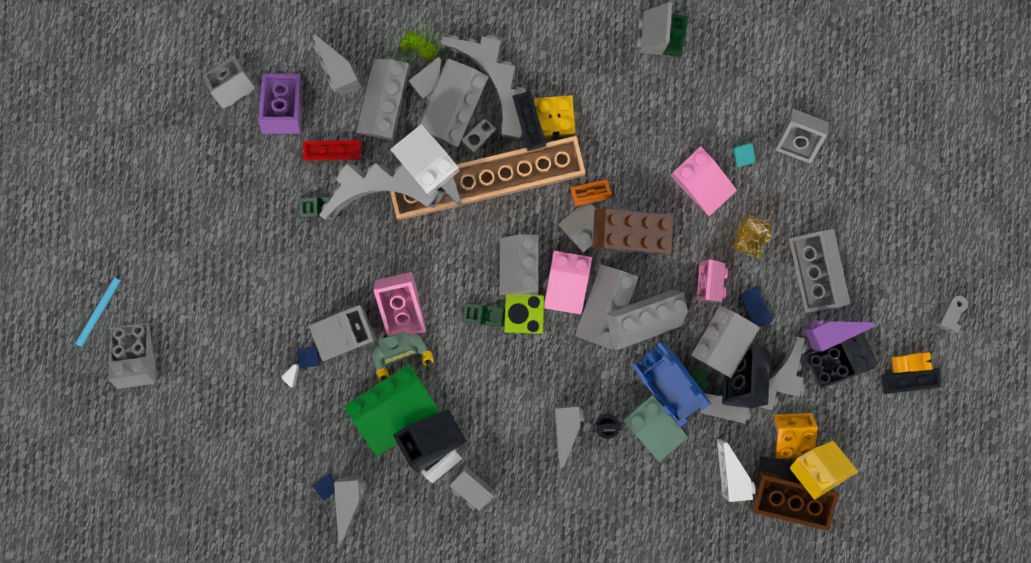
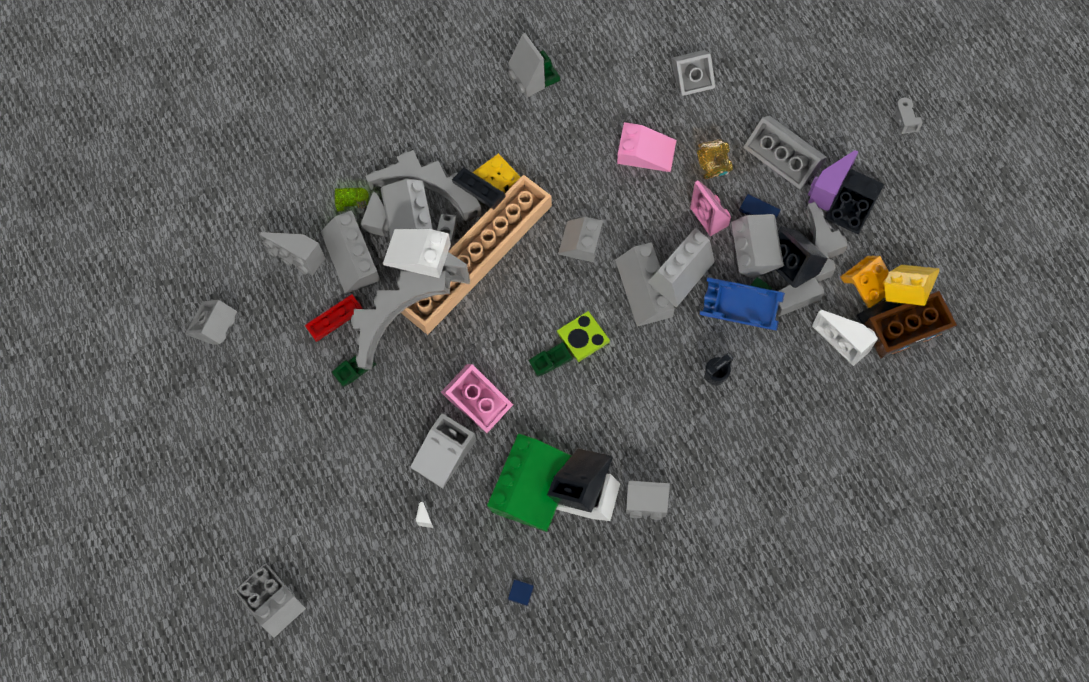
camera: 30 degrees left, 20 degrees down
medium azure bar [75,277,121,347] -> none
medium lavender slope [258,74,301,134] -> none
dark blue tile [297,347,320,368] -> none
light grey slope [334,475,367,542] -> none
sand green torso [372,331,434,382] -> none
light grey slope [499,234,538,296] -> none
bright pink slope [544,251,592,314] -> none
light grey slope [554,404,584,468] -> none
orange tile [570,179,612,206] -> none
reddish brown brick [592,209,673,254] -> none
sand green slope [621,394,688,462] -> none
teal slope [732,143,755,168] -> none
black tile [881,368,942,394] -> none
light orange leg [891,352,933,373] -> none

